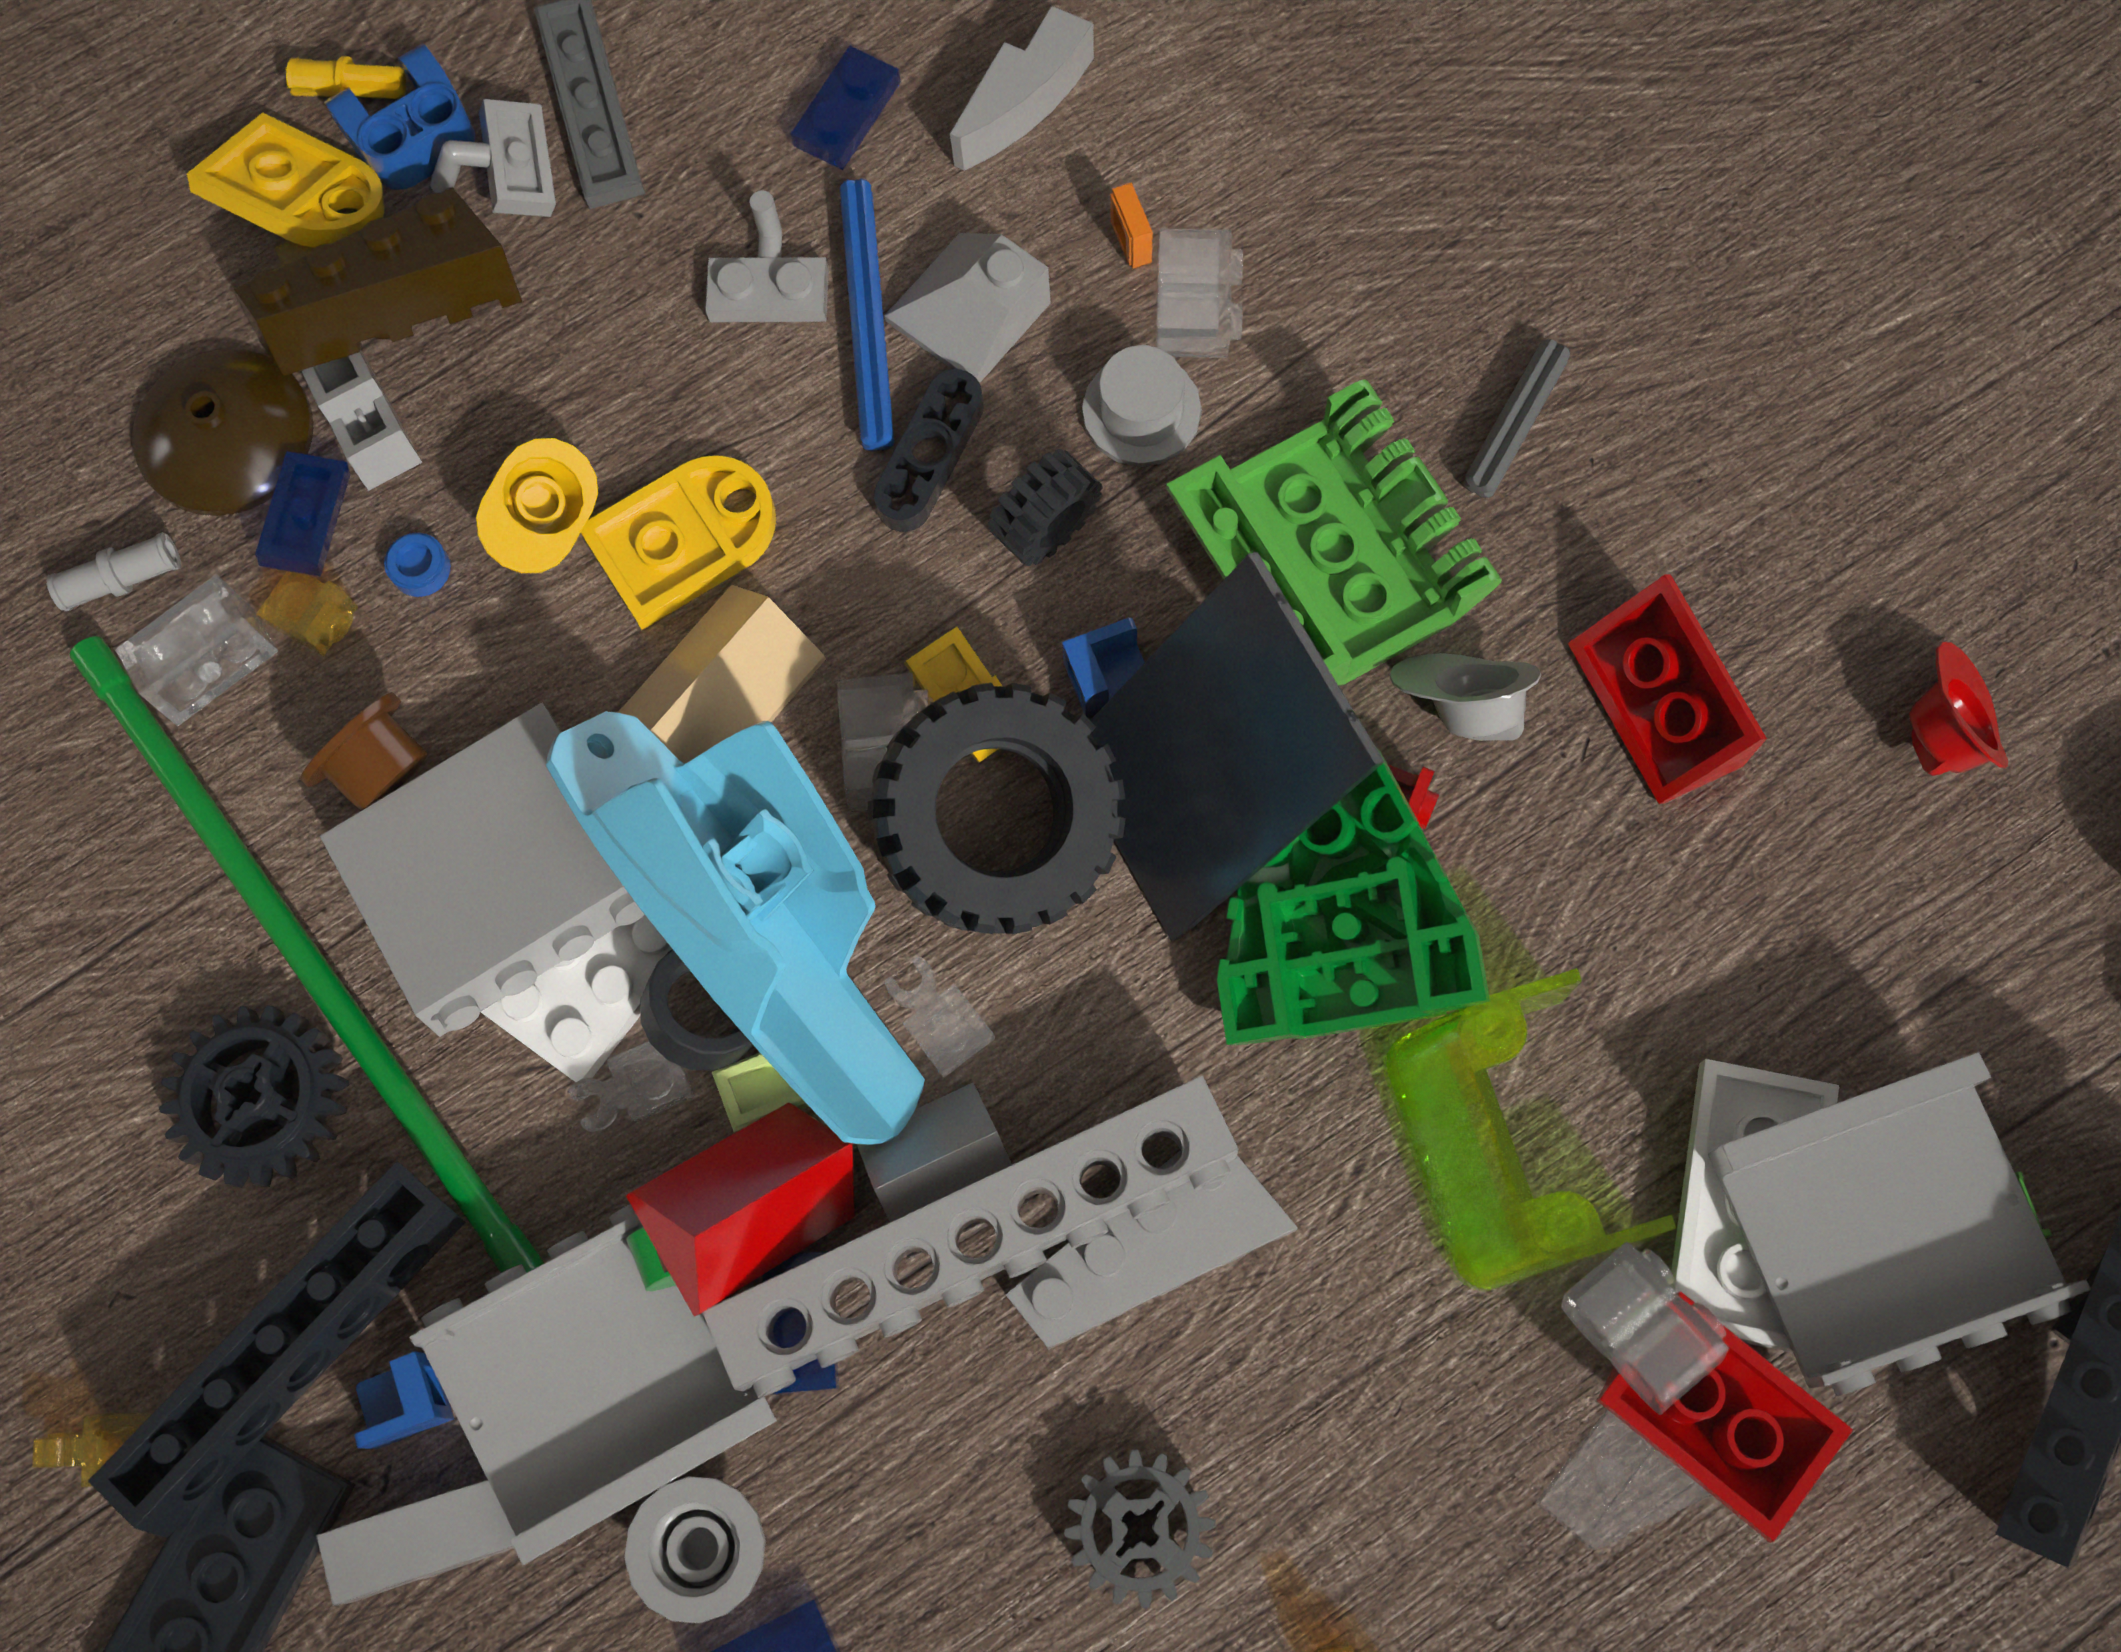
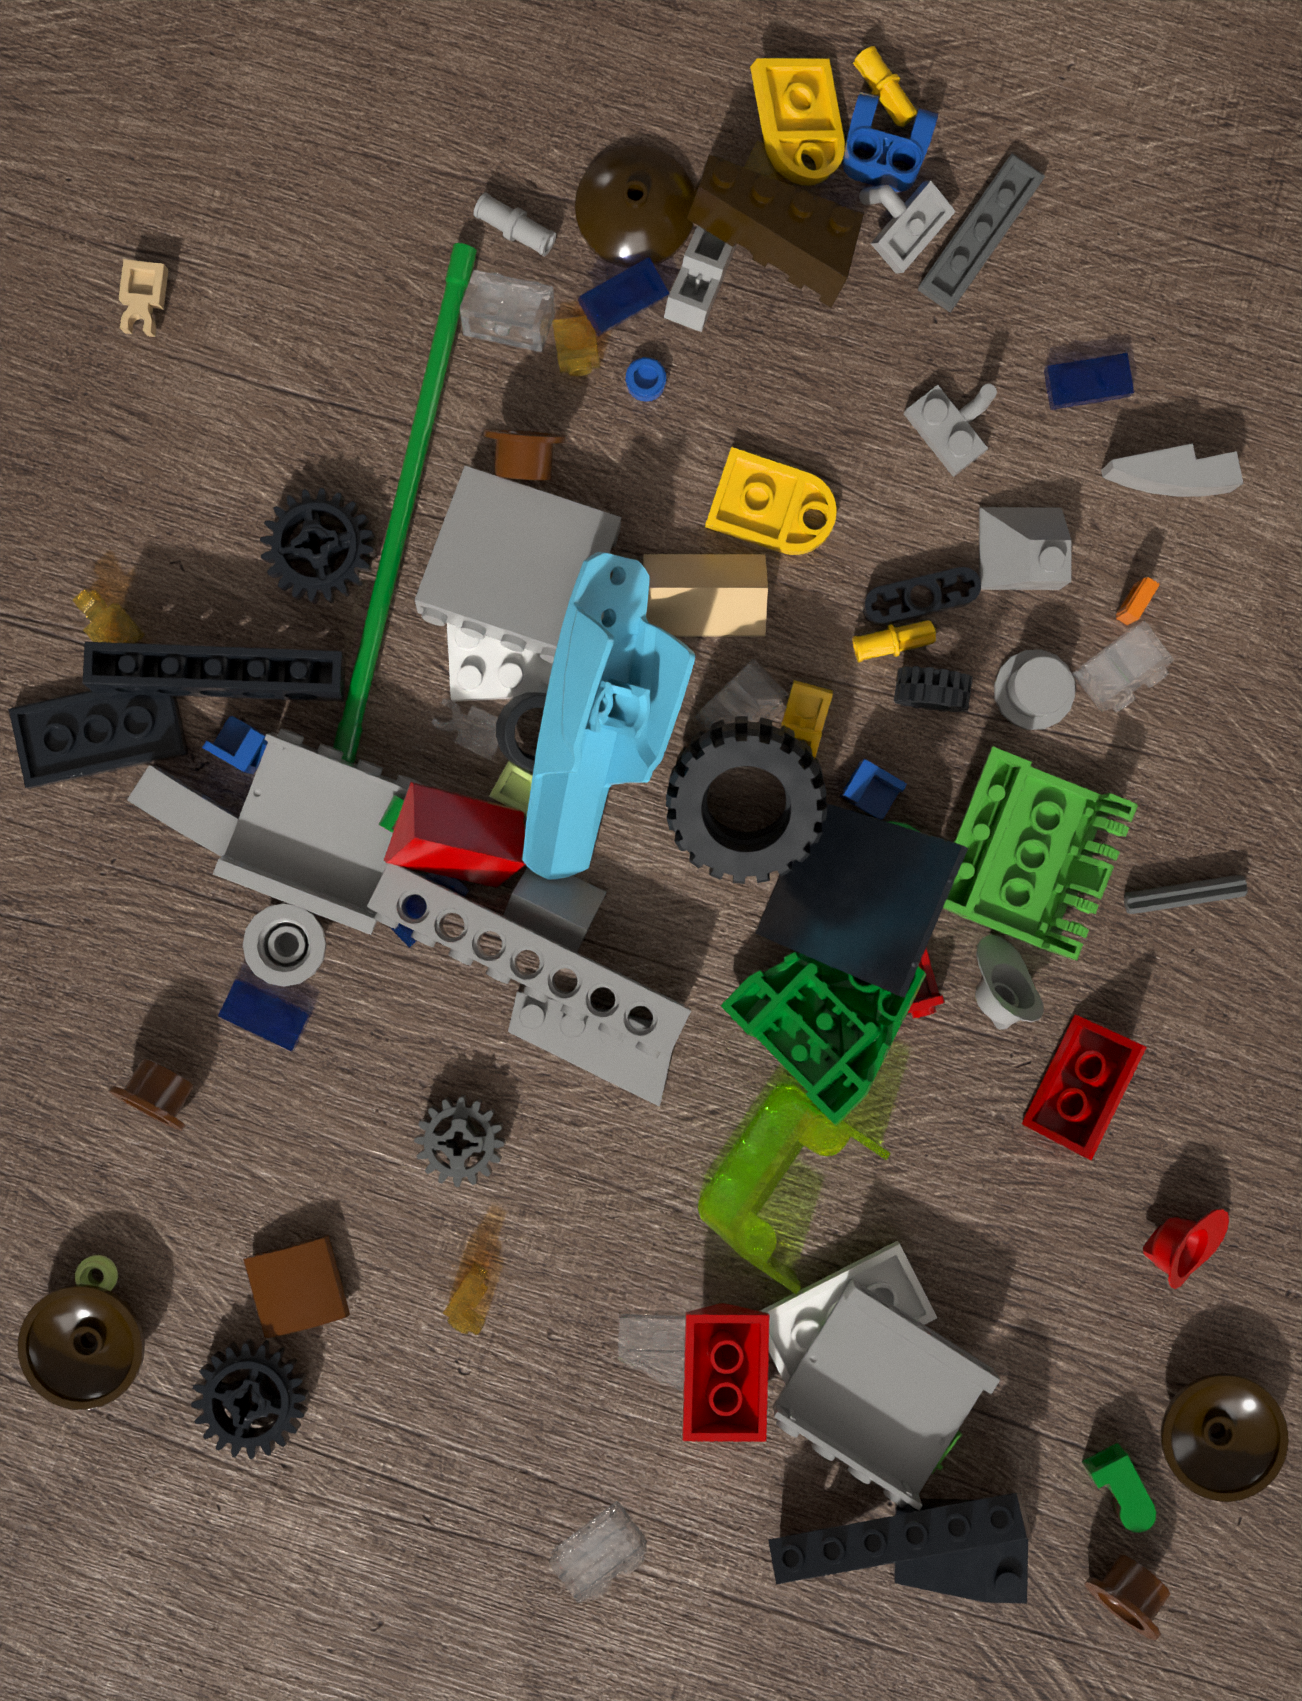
camera: 50 degrees right, 15 degrees up
yellow piece [476,438,598,573] -> none
blue axle [840,178,894,451] -> none
clear plate [885,956,995,1078] -> none
clear brick [1561,1241,1729,1415] -> none
none -> yellow axle [852,620,936,663]

